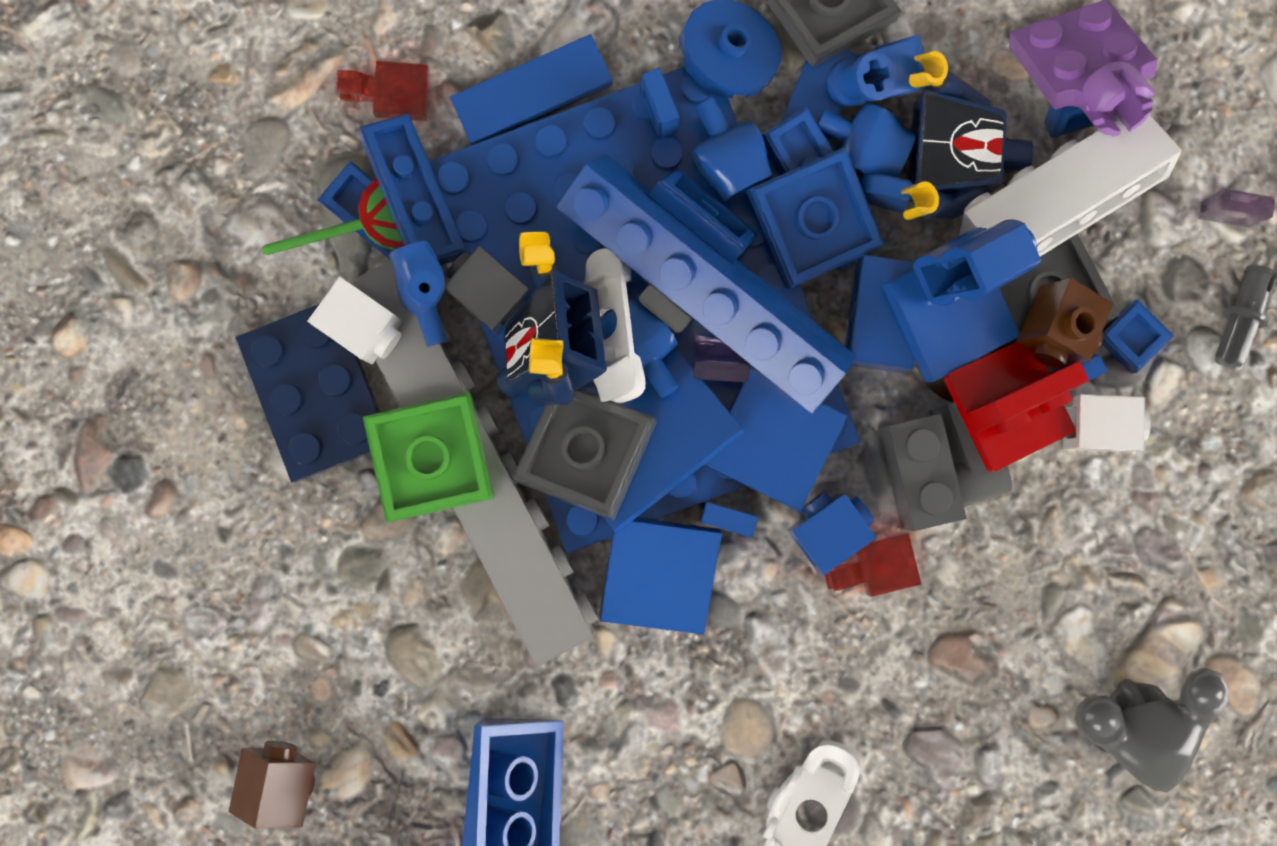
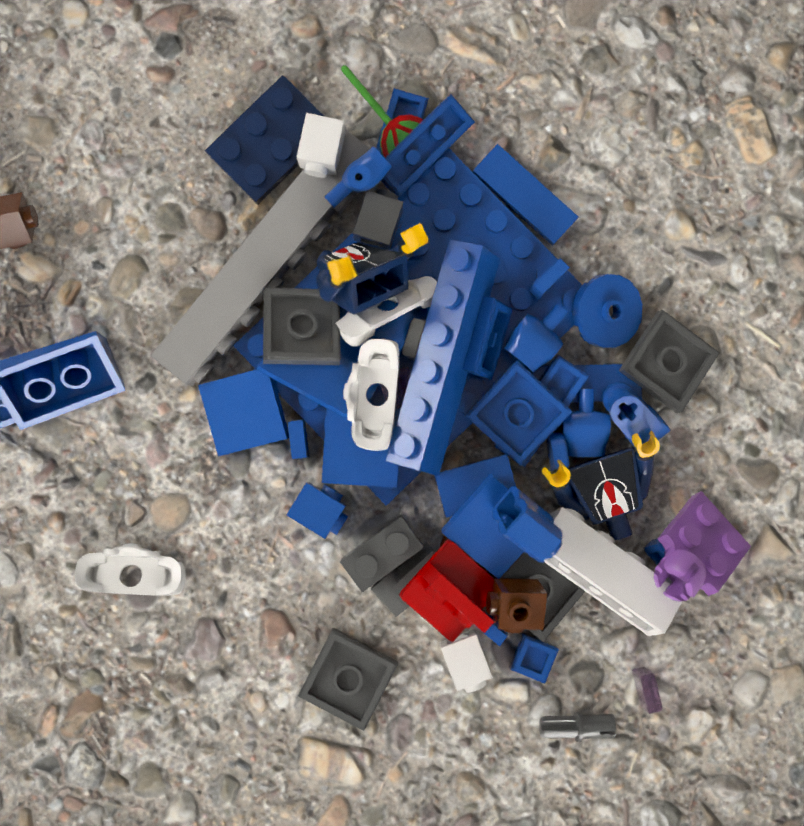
camera: 65 degrees right, 0 degrees up
clear red plate [335,61,430,121] -> none
bright green tile [363,392,495,523] -> none
clear red plate [824,533,922,597] -> none
dark grey head [1075,668,1229,792] -> none
none -> dark grey tile [298,628,398,731]
none -> white piece [343,339,399,451]

